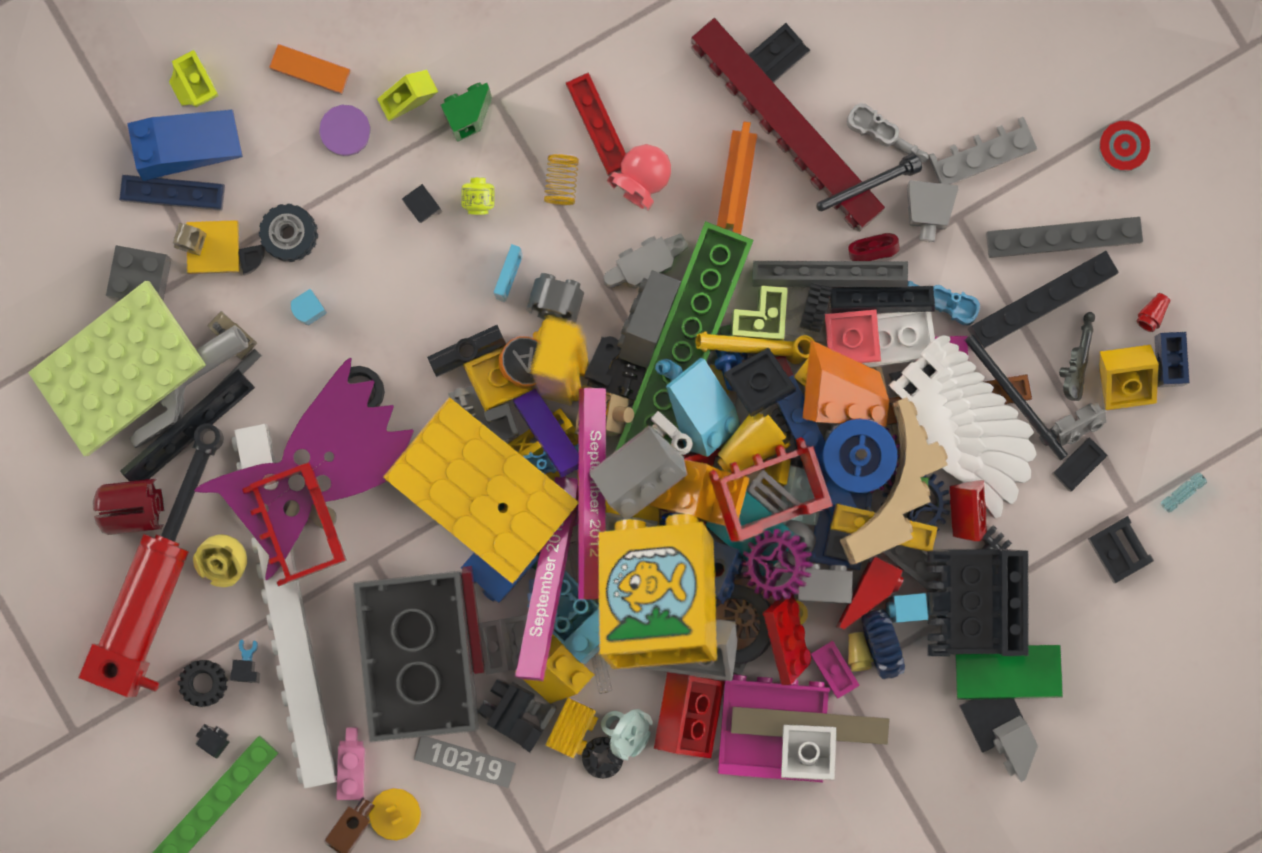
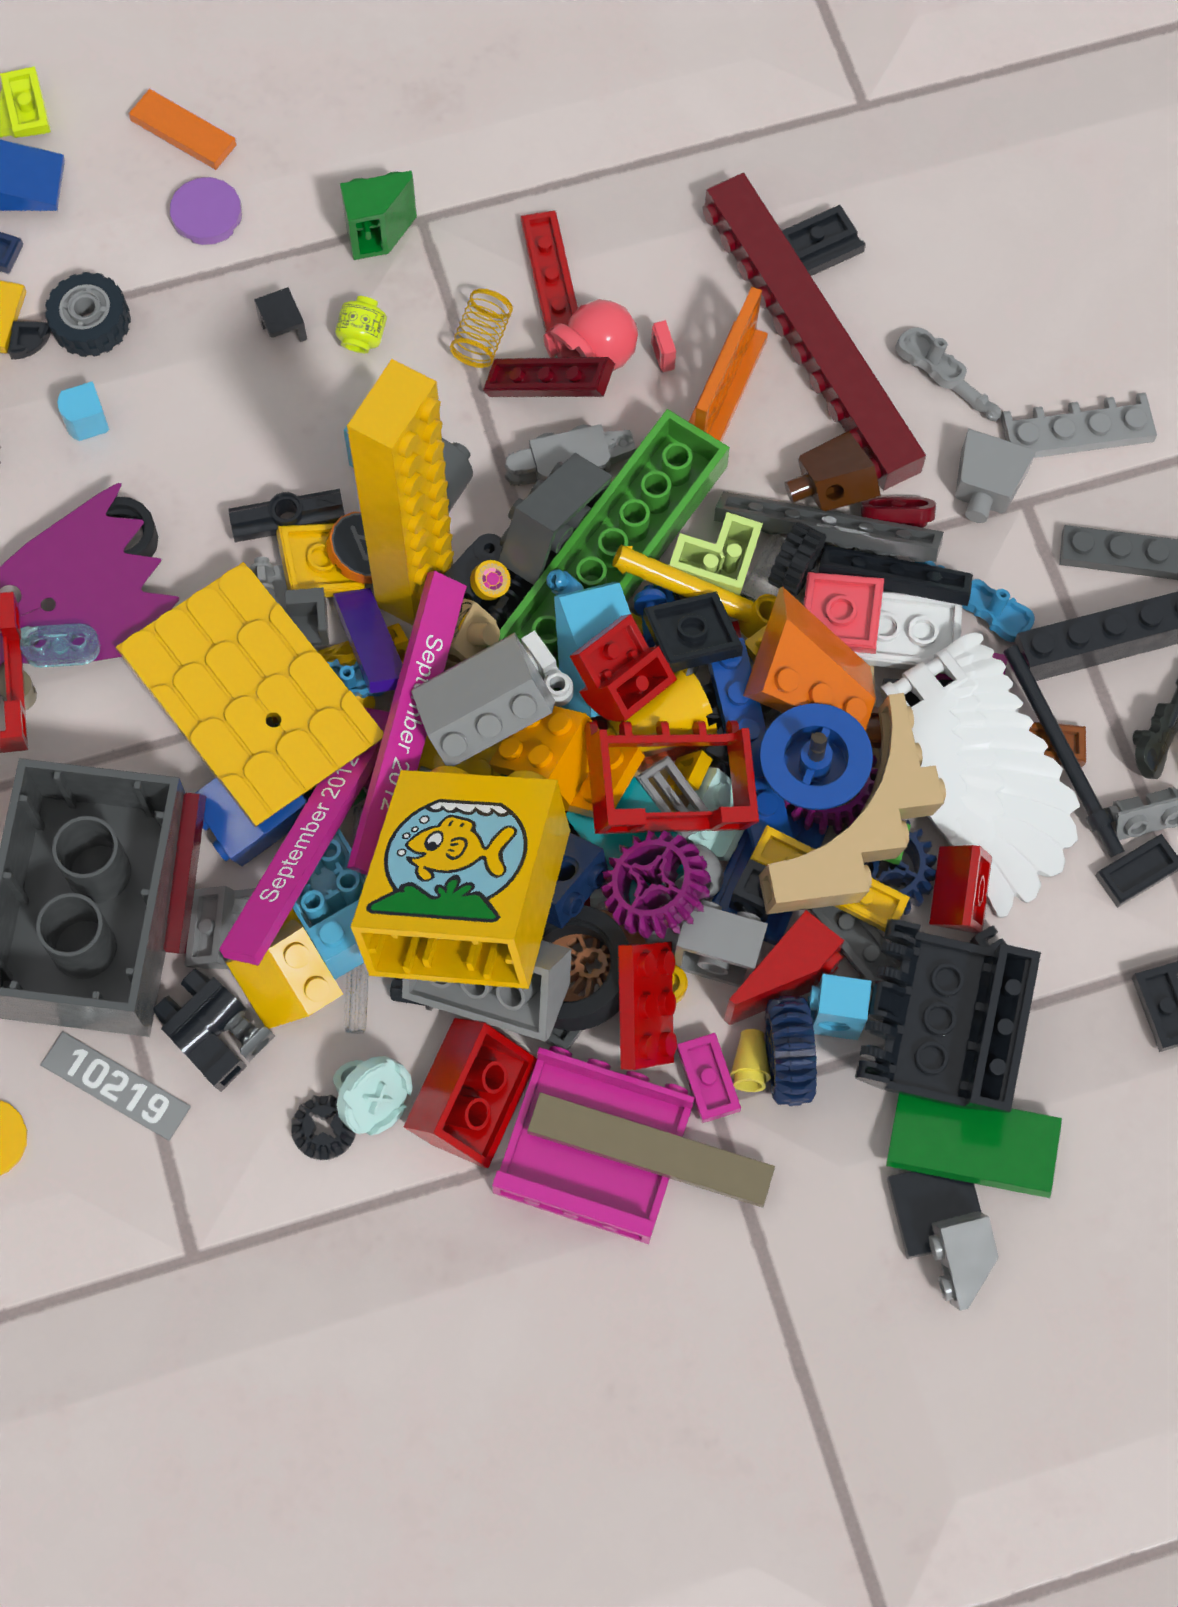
camera: 10 degrees right, 15 degrees down
neon yellow slope [377,70,438,121] -> none
yellow brick [545,697,598,759] -> none
white slope [781,725,836,780] -> none
black piece [816,153,922,212] -> none
none -> clear light blue plate [20,623,100,668]
none -> tile [470,560,511,600]
none -> dark red tile [483,357,615,397]
none -> red brick [570,614,677,722]
none -> coral tile [651,320,676,372]
none -> reddish brown torso [785,431,881,511]

